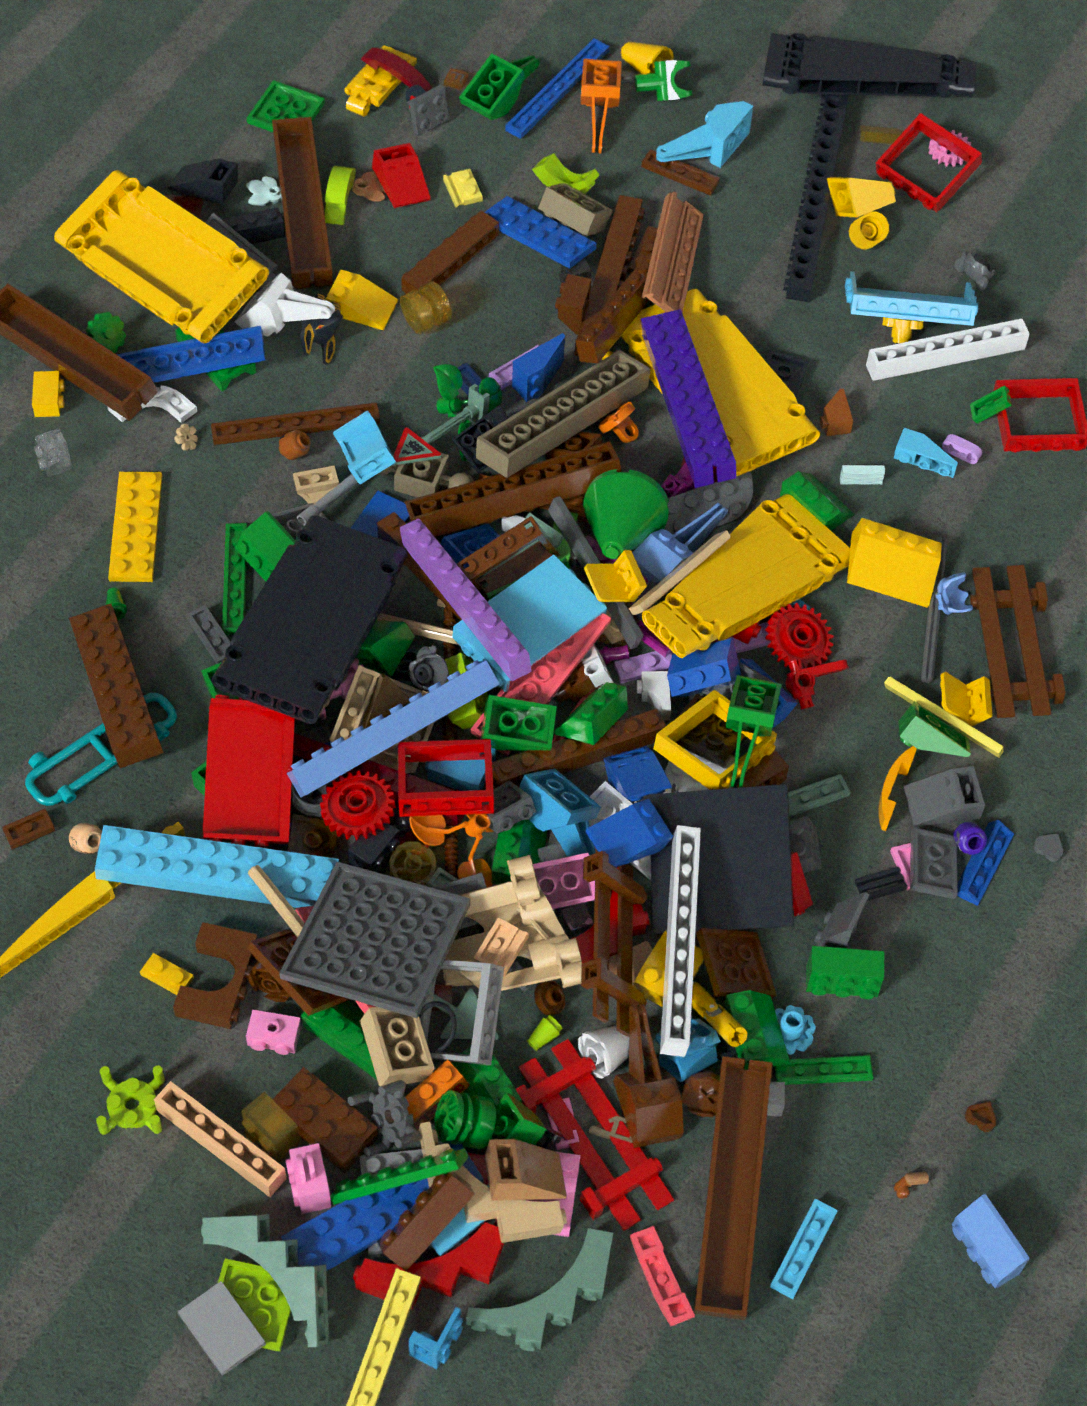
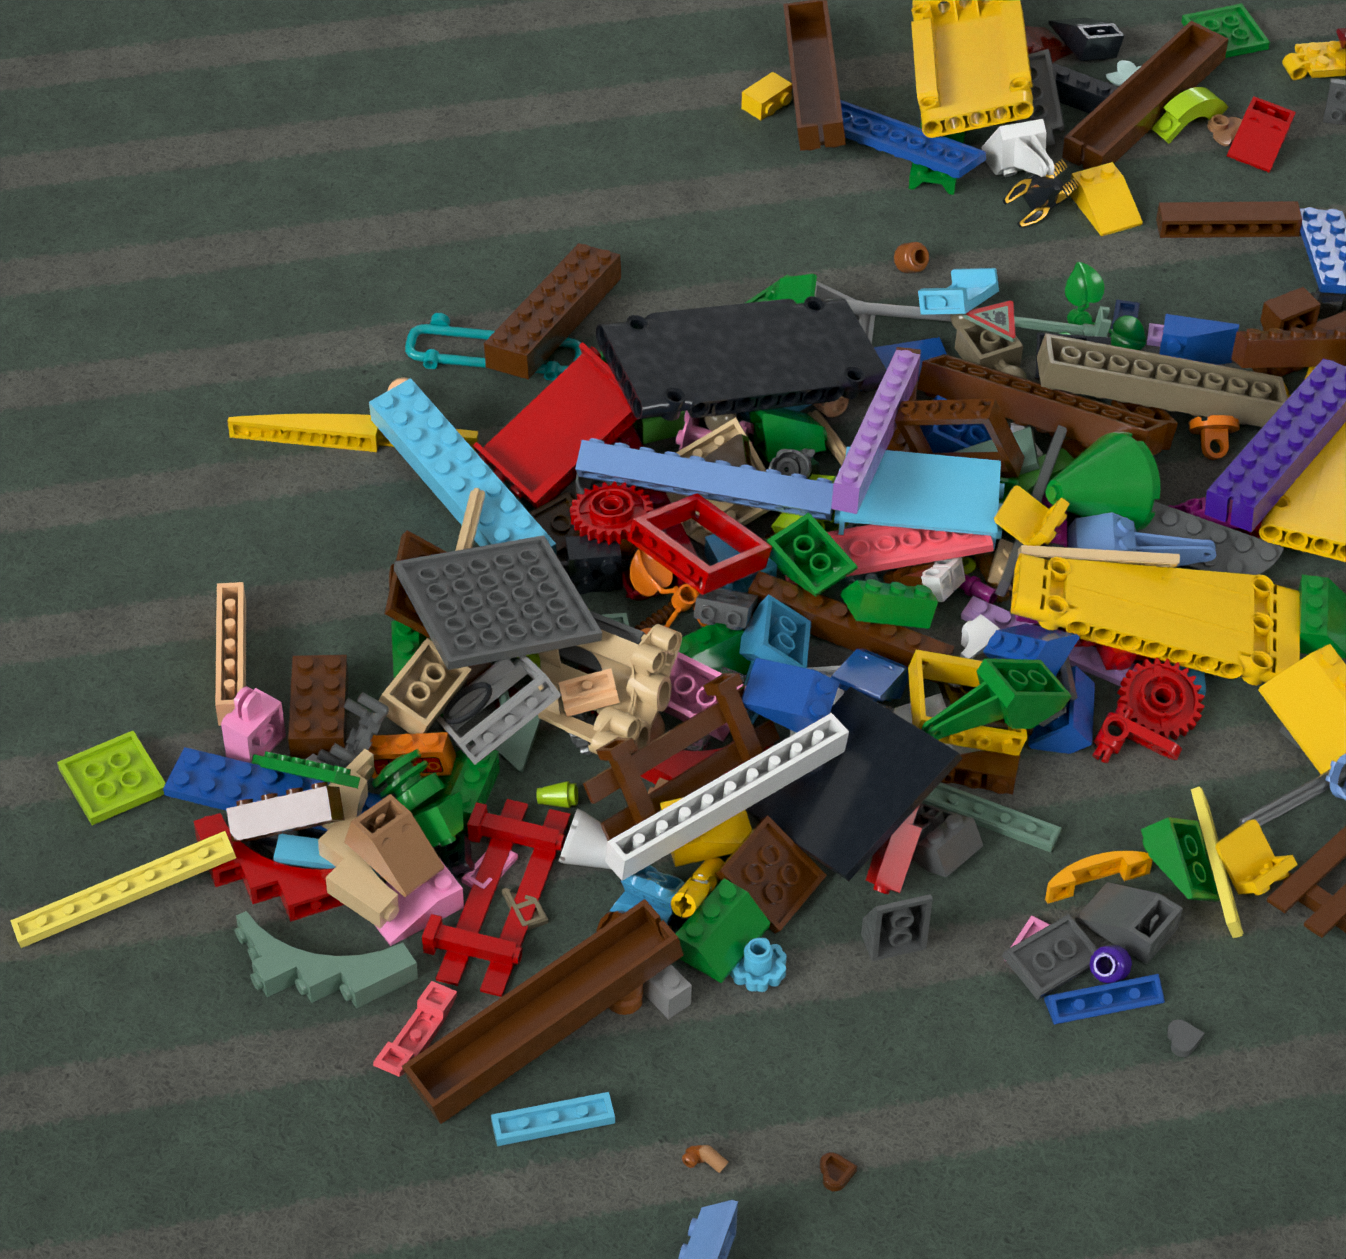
camera: 50 degrees right, 10 degrees down
reddish brown plate [2,809,55,849] -> none
clear brick [34,428,72,477] -> none
green plant [86,312,126,353] -> none
lime plate [96,1066,165,1135] -> none
green cone [106,588,127,620] -> none
white plate [108,385,197,423] -> none
yellow plate [108,472,162,582] -> none
yellow plate [140,953,194,995] -> none
reddish brown arch [173,922,258,1029] -> none
tan plant [175,424,197,451] -> none
light grey tile [178,1281,266,1376] -> none
sand green arch [201,1214,329,1347] -> none
reddish brown plate [211,402,380,445] -> none
clear yellow brick [242,1091,300,1163] -> none
bright pink brick [246,1010,301,1055] -> none
tan slope [293,466,339,504] -> none
clear yellow cylinder [389,841,436,886] -> none
clear yellow wheel [400,281,452,334] -> none
dark azure bracket [409,1306,463,1369] -> none
light yellow plate [443,169,483,207] -> none
reddish brown plate [534,980,565,1016] -> none
reddish brown slope [613,1004,684,1148] -> none
green tile [774,1055,873,1085] -> none
green brick [806,946,884,999] -> none
black tile [855,866,907,901] -> none

